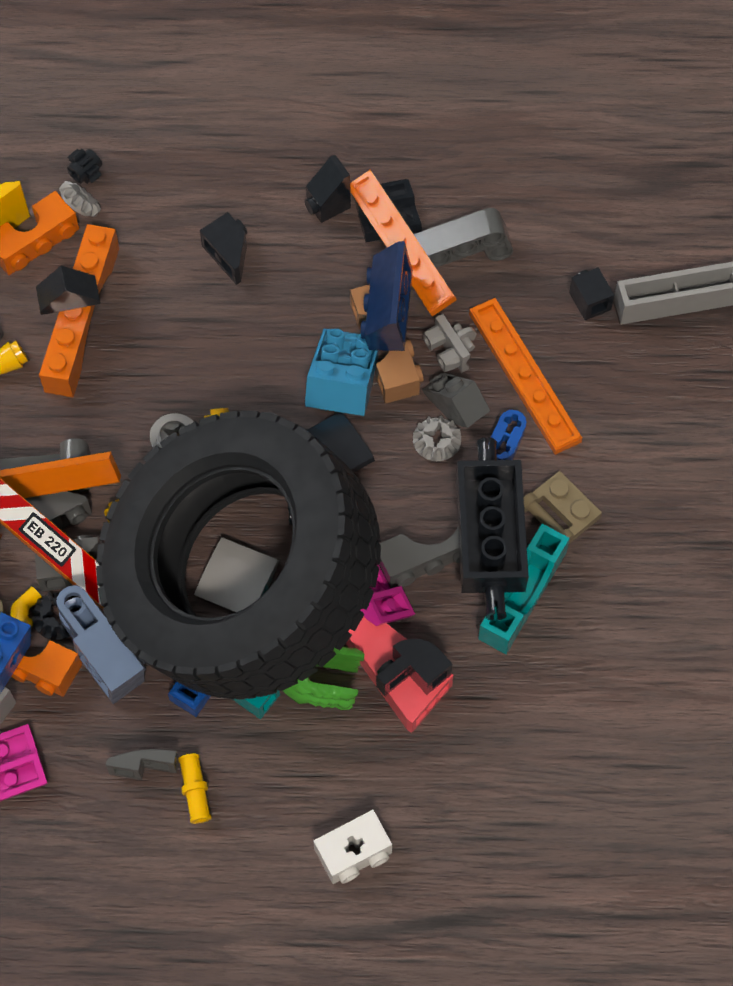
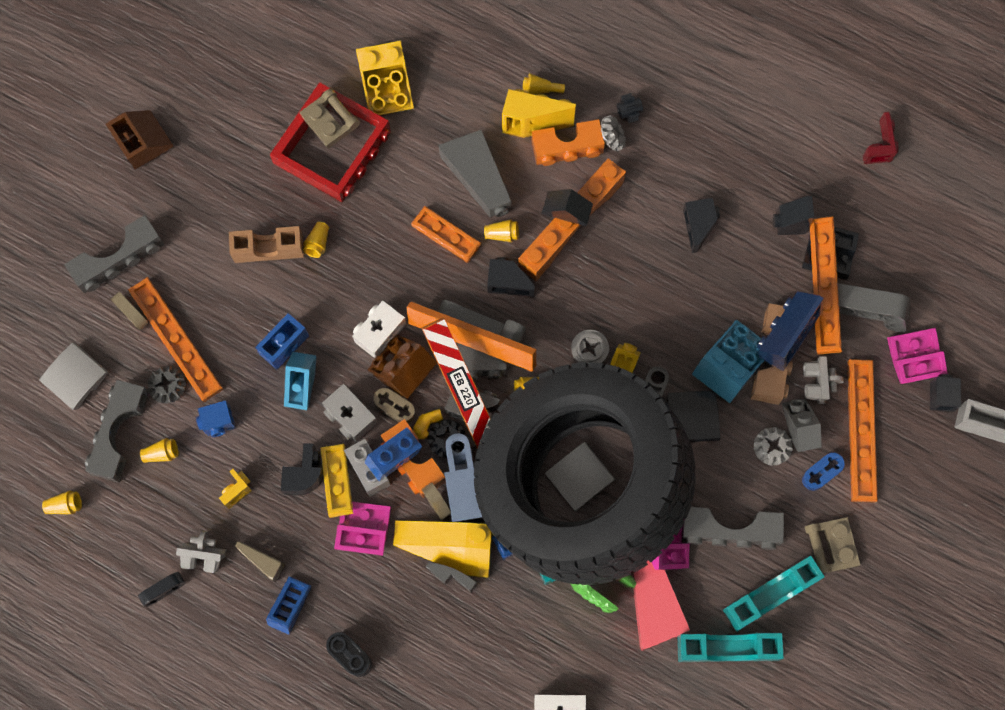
camera: 30 degrees right, 10 degrees up
yellow pin [178,753,211,824] -> none
black brick [376,639,453,696] -> none
black brick [456,438,529,620] -> none
none -> black brick [326,632,372,677]
none -> yellow wedge [393,521,492,578]
none -> dark tan beam [421,482,451,520]
none -> black slope [487,257,535,297]
none -> teal arch [677,633,784,662]
none -> dark red bracket [863,112,899,164]
none -> dark pink slope [887,328,948,384]

